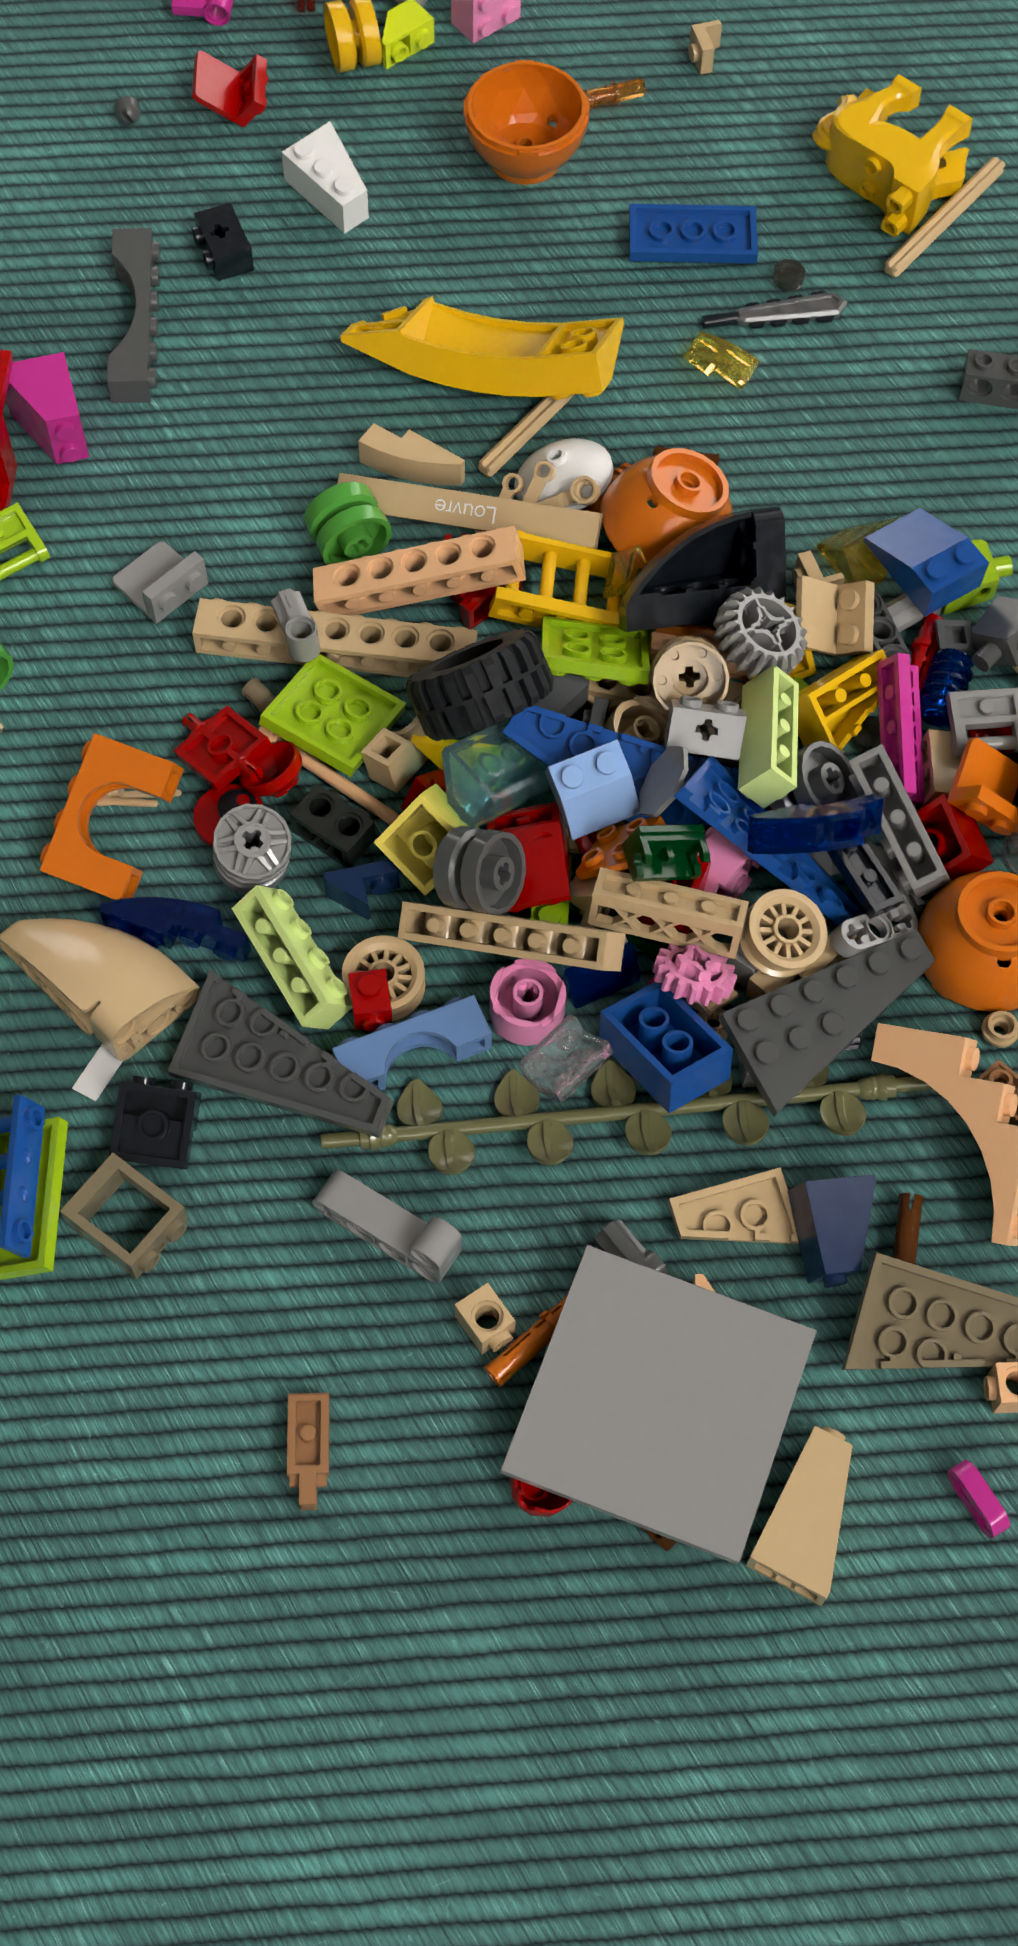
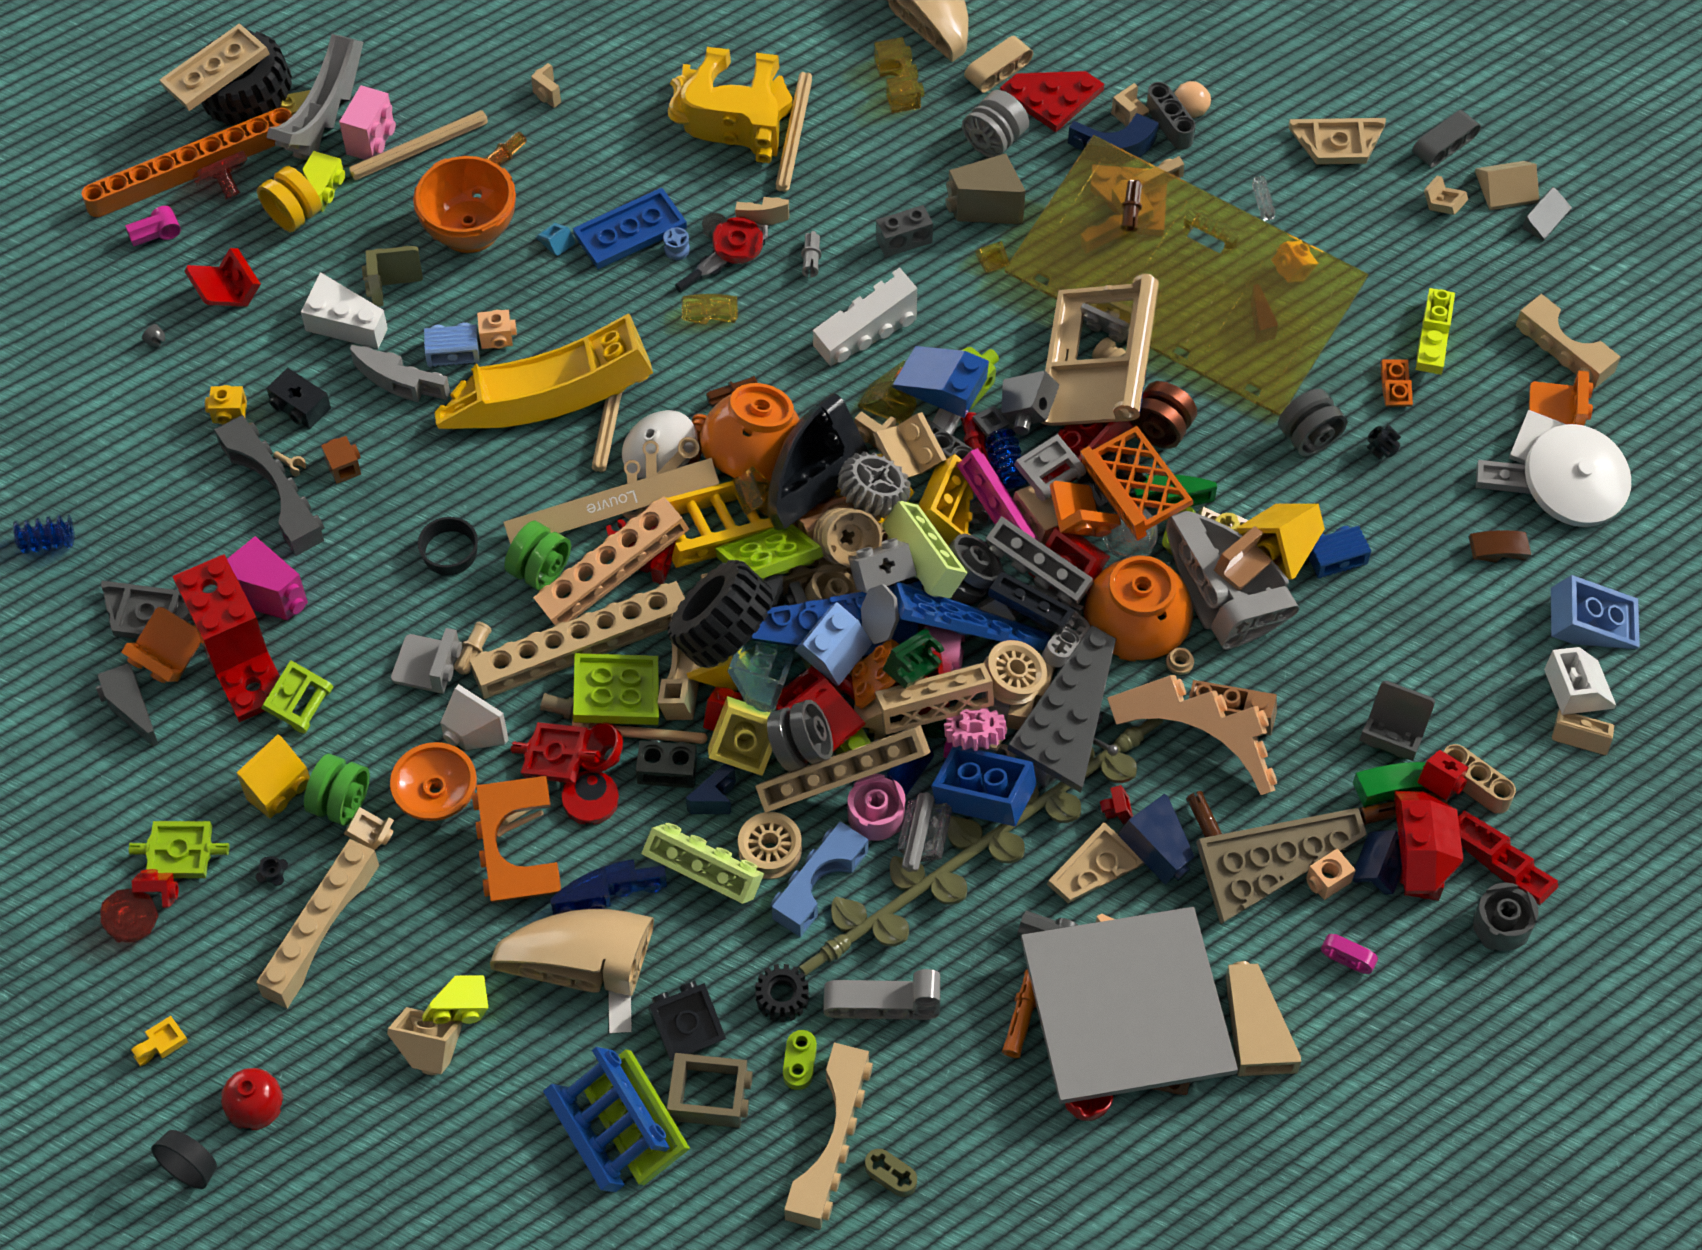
camera: 30 degrees left, 5 degrees down
dark grey wing [167,969,394,1138] -> none
light grey wheel [213,804,291,895] -> none
light grey piece [271,588,321,662] -> none
medium nougat hinge [287,1393,330,1511] -> none
red bracket [348,968,393,1032] -> none
tan slope [358,423,465,486] -> none
tan brick [454,1283,515,1355] -> none
clear blue slope [747,794,884,854] -> none
none -> yellow brick [205,385,247,425]
none -> tan hand [273,451,306,476]
none -> dark orange brick [321,436,361,484]
none -> tan axle [349,110,488,180]
none -> light grey slope [350,345,450,402]
none -> olive bracket [362,246,423,306]
none -> orange dish [390,742,477,821]
none -> black tyre [418,517,478,575]
none -> light blue brick [424,323,480,367]
none -> white slope [440,684,509,750]
none -> tan axle [454,622,492,675]
none -> light nougat brick [477,310,517,349]
none -> dark azure slope [536,223,575,256]
none -> medium blue wheel [663,227,690,260]
none -> red tile [713,217,763,263]
none -> tan slope [735,197,789,225]
none -> black tyre [755,964,809,1022]
none -> lime plate [783,1030,817,1090]
none -> tan arch [785,1043,873,1229]
none -> light grey axle [801,231,821,278]
none -> white wedge [813,267,917,367]
none -> olive beam [865,1149,917,1197]
none -> light grey axle [902,792,934,872]
none -> flat silver hinge [1093,738,1118,756]
none -> red tile [1100,785,1133,824]

